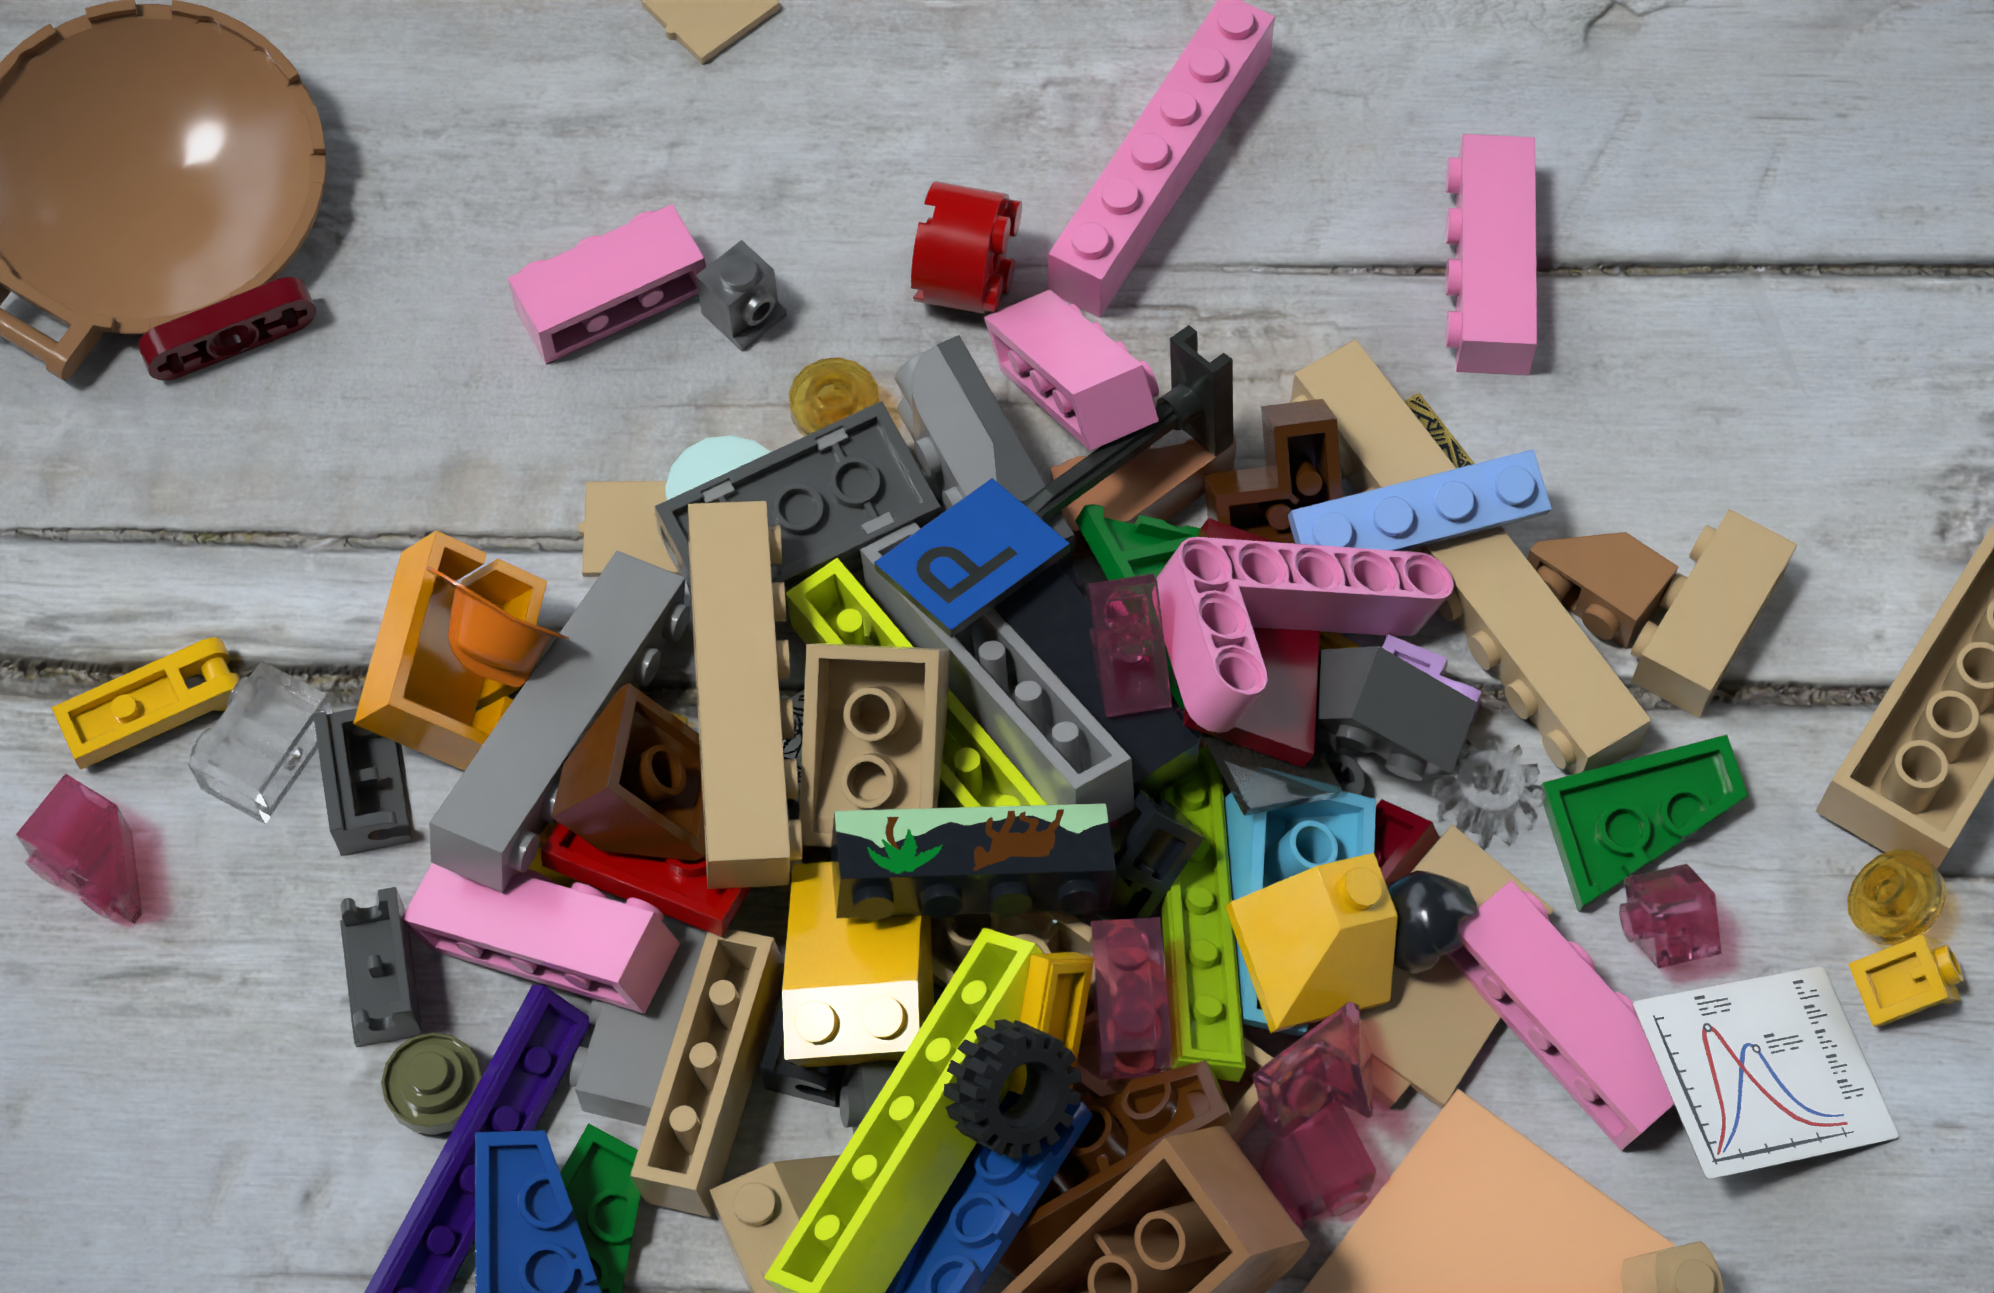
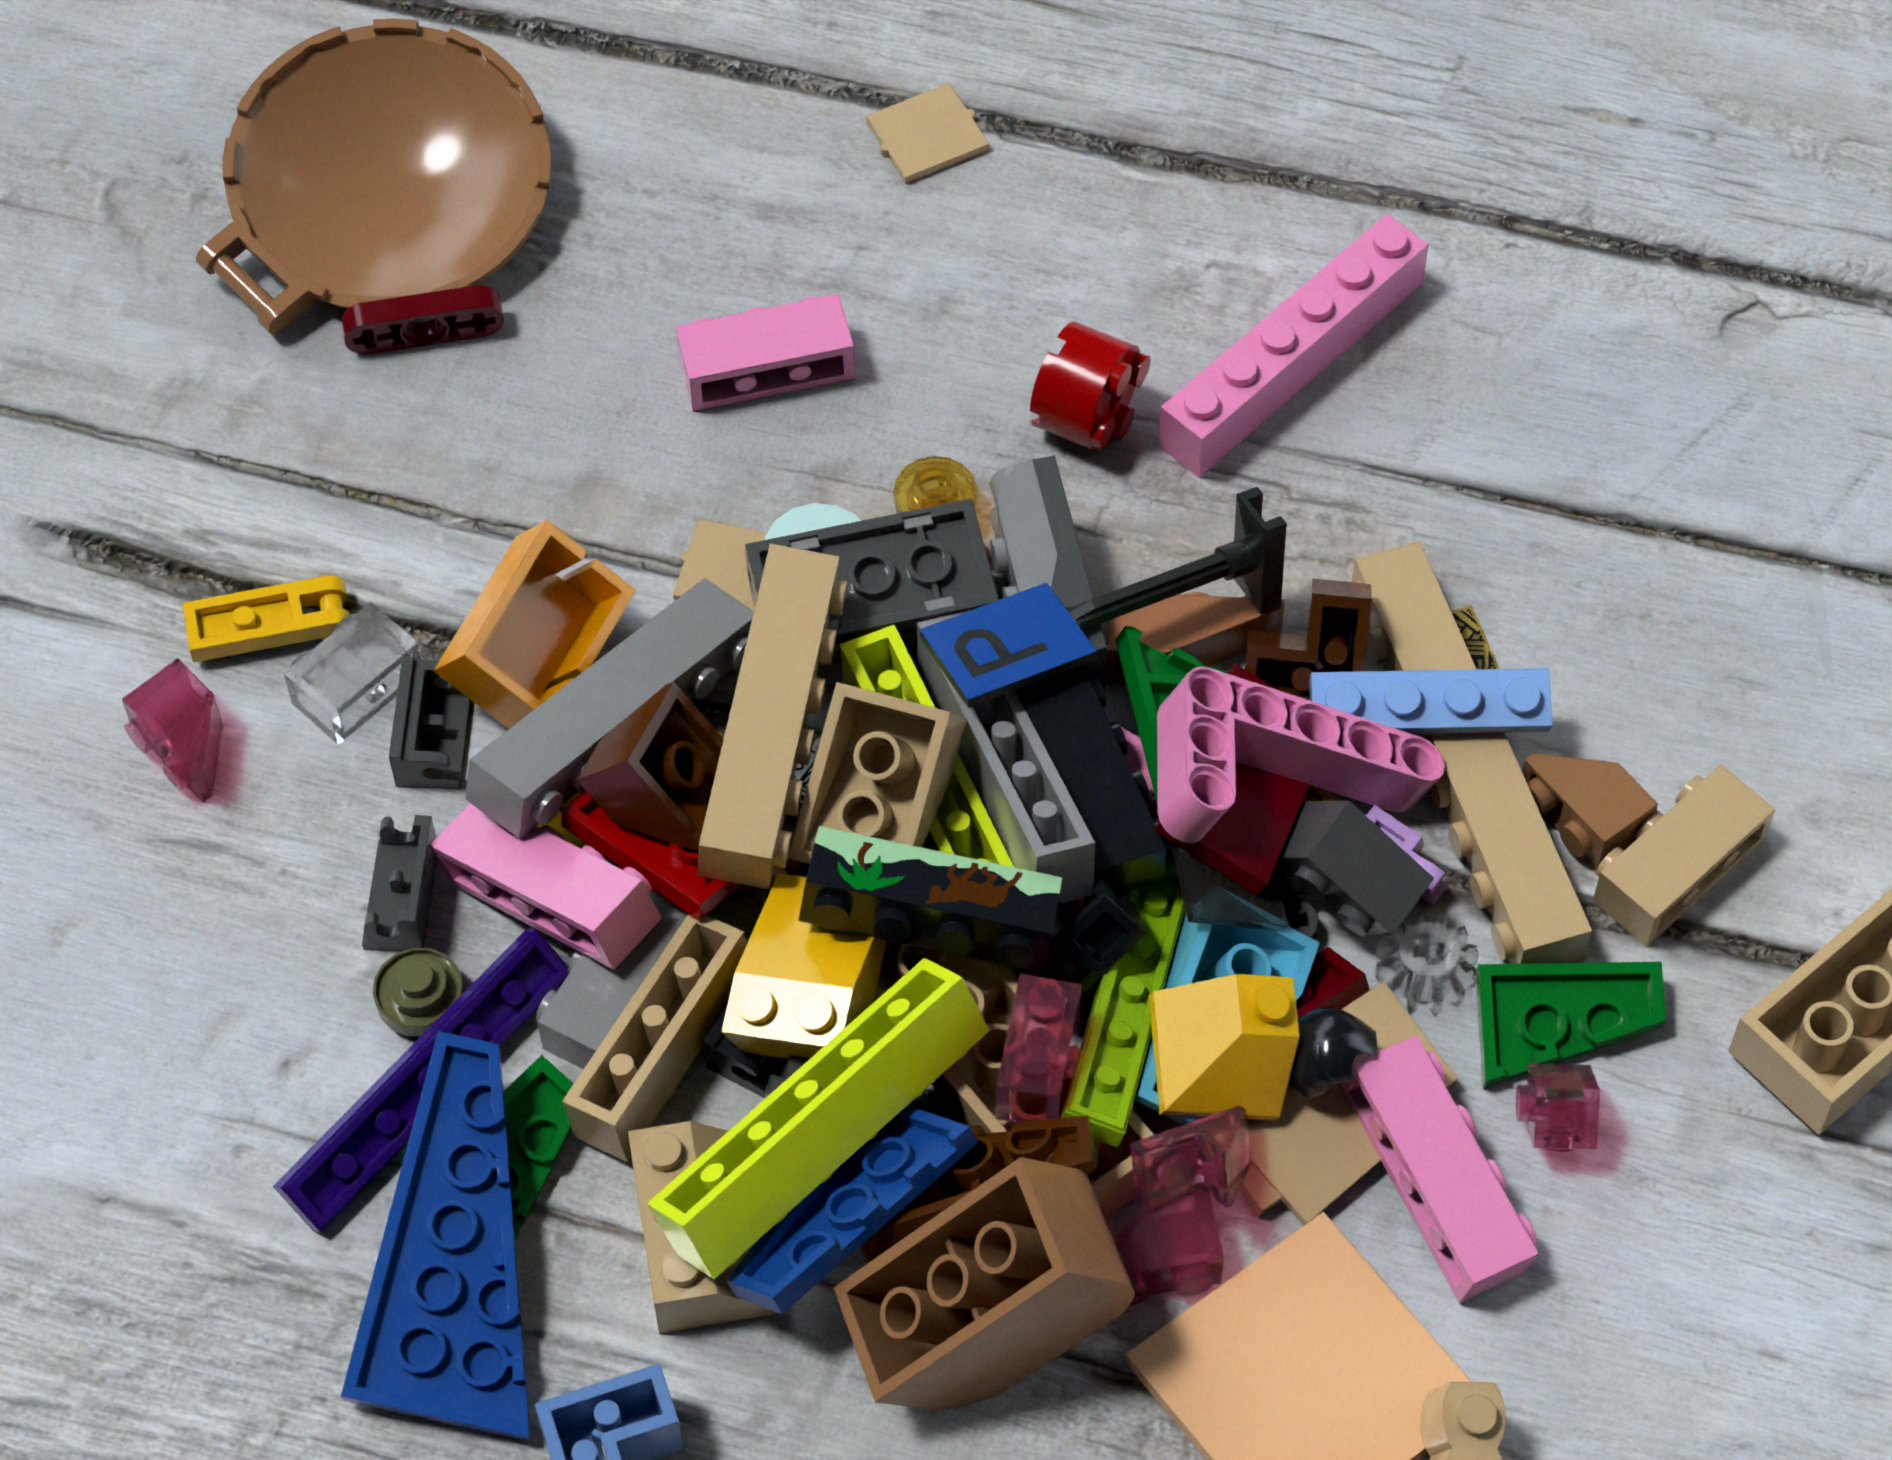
camera: 15 degrees right, 5 degrees down
orange piece [426,566,569,687] -> none
flat silver brick [696,240,787,351] -> none
black tyre [944,1019,1082,1159] -> none
bright pink brick [984,289,1159,451] -> none
yellow tile [1009,952,1094,1095] -> none
clear pink slope [1087,574,1172,717] -> none
bright pink brick [1445,134,1537,375] -> none
white sticker [1633,966,1899,1179] -> none
clear yellow plate [1847,849,1946,946] -> none
yellow bracket [1848,934,1964,1027] -> none

